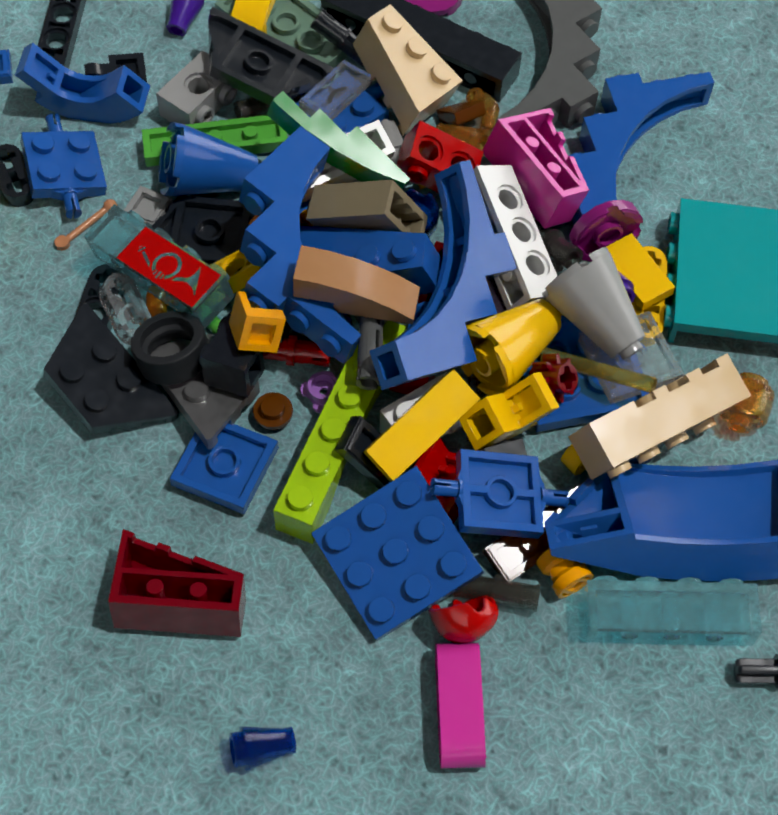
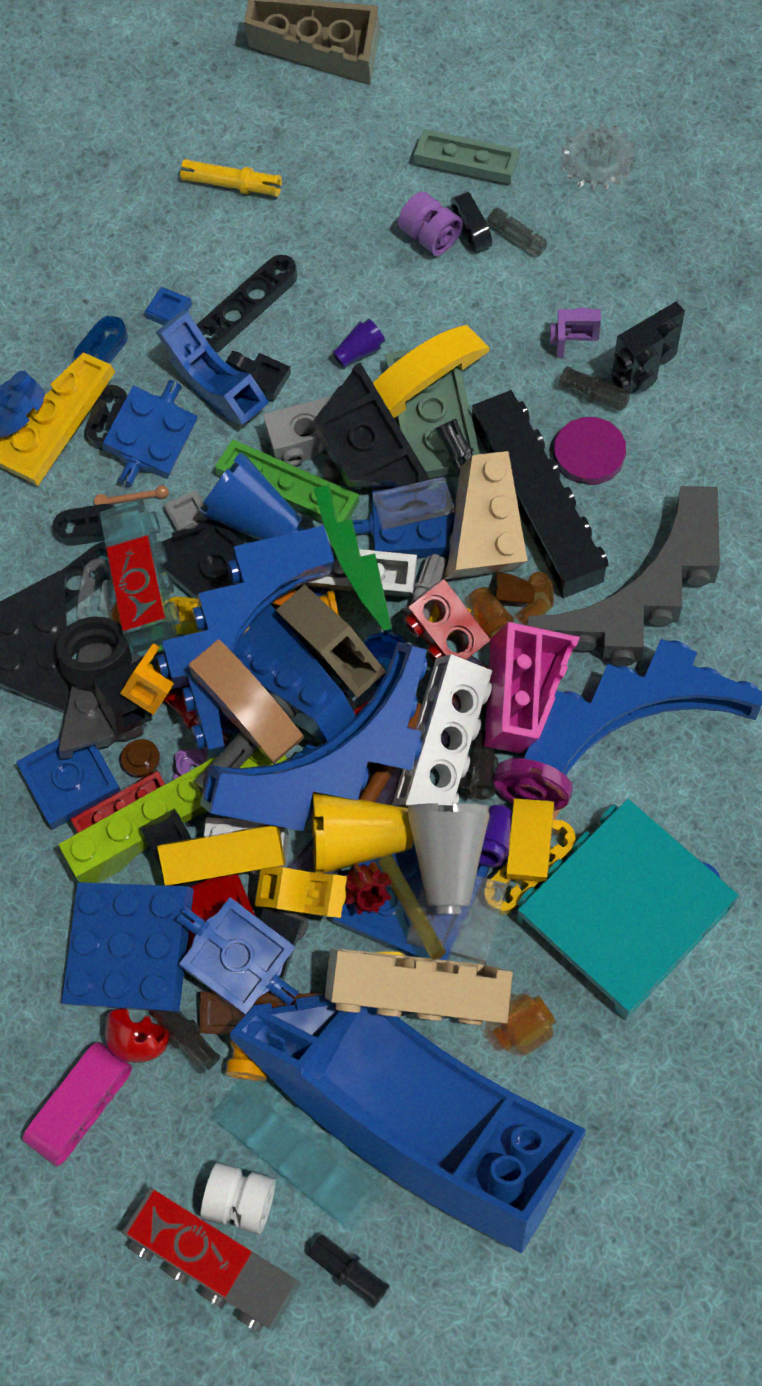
camera: 45 degrees right, 5 degrees up
none -> black beam [53,504,124,546]
none -> red piece [70,770,165,833]
none -> brick [122,1187,301,1333]
none -> white wheel [201,1162,276,1234]

